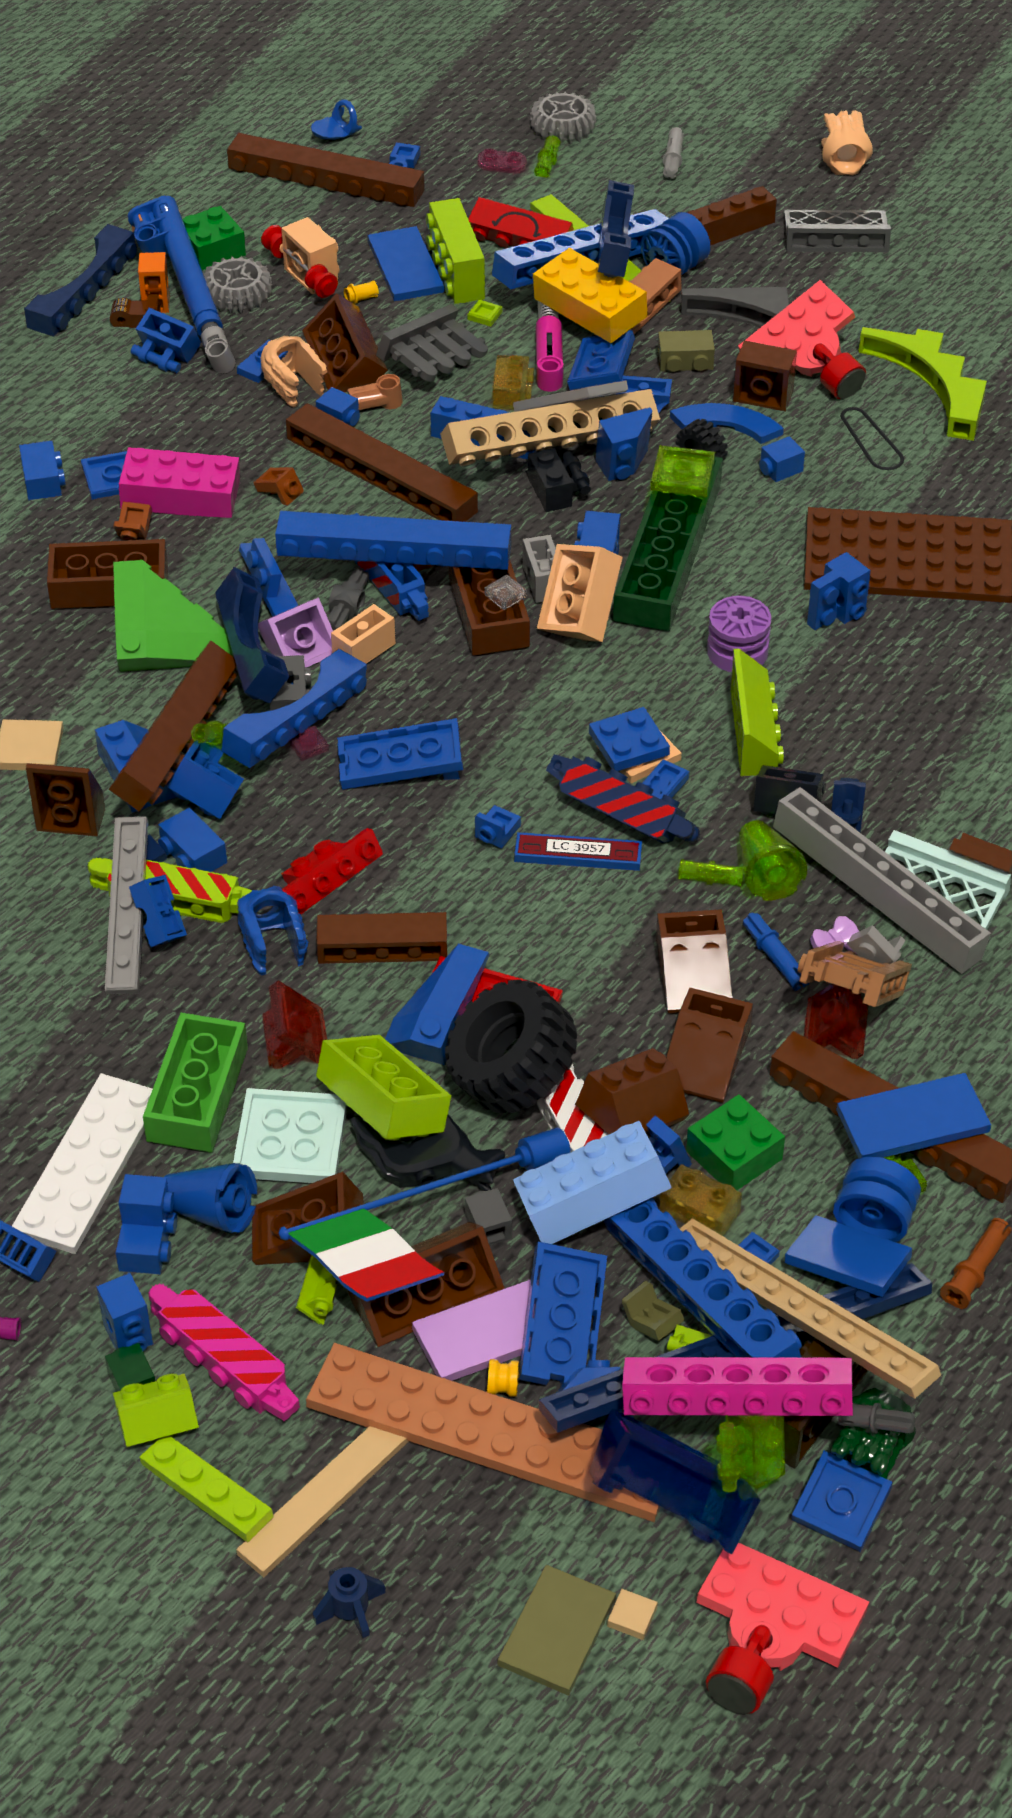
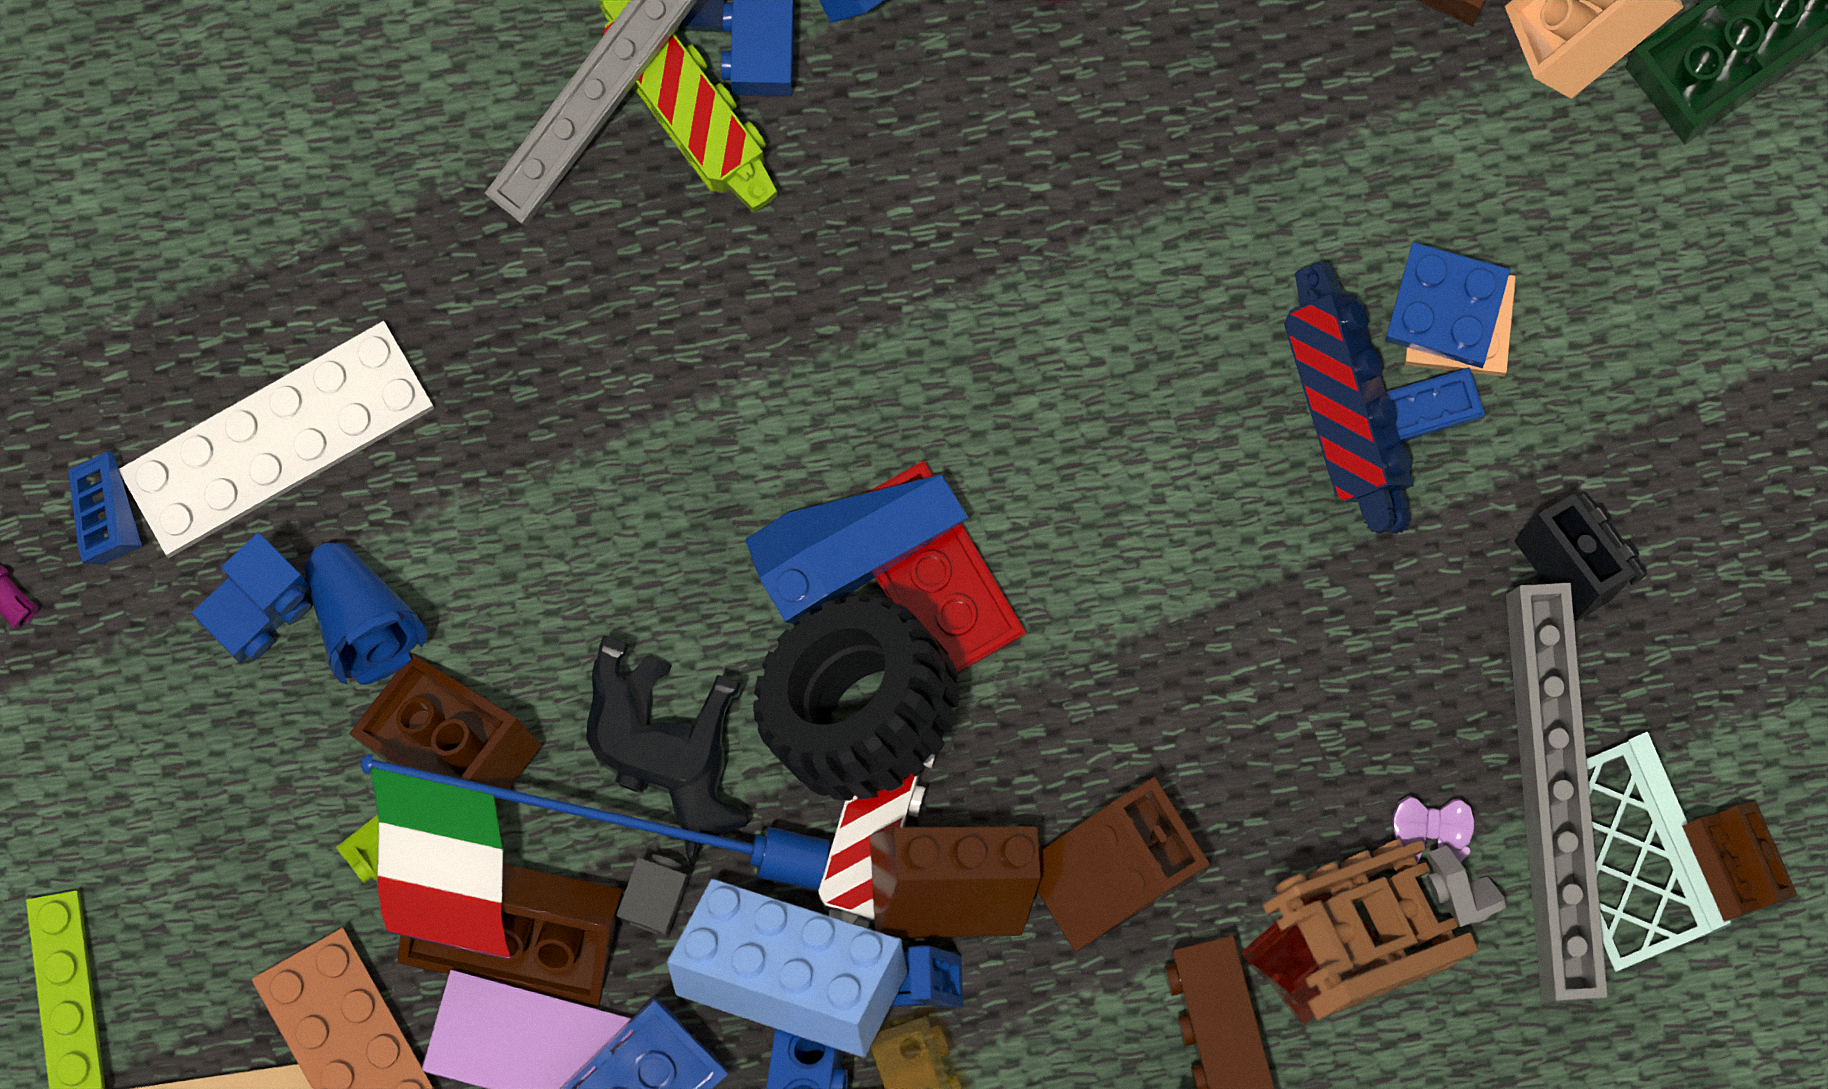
camera: 40 degrees right, 30 degrees up
blue brick [96,1273,153,1351] -> none
dark green brick [105,1343,155,1392] -> none
lime hinge [113,1374,199,1447] -> none
blue piece [129,875,187,947] -> none
bright green brick [143,1013,248,1152] -> none
dark pink hinge [148,1283,300,1421] -> none
light aqua plate [233,1088,347,1183] -> none
blue piece [237,885,308,975] -> none
clear red bracket [262,980,327,1069] -> none
red bracket [281,828,383,914] -> none
lime brick [316,1035,452,1141] -> none
reddish brown brick [317,912,447,964] -> none
blue piece [337,718,463,790] -> none
blue bracket [475,805,521,848] -> none
tile [514,832,642,871] -> none
slope [656,909,732,1013] -> none
clear neon green pin [678,859,744,887] -> none
green piece [686,1094,785,1194] -> none
medium lavender wheel [707,596,772,672] -> none
lime slope [730,649,784,776] -> none
clear neon green cone [739,820,808,901] -> none
blue axle [743,912,809,991] -> none
dark blue hips [831,778,866,833] -> none

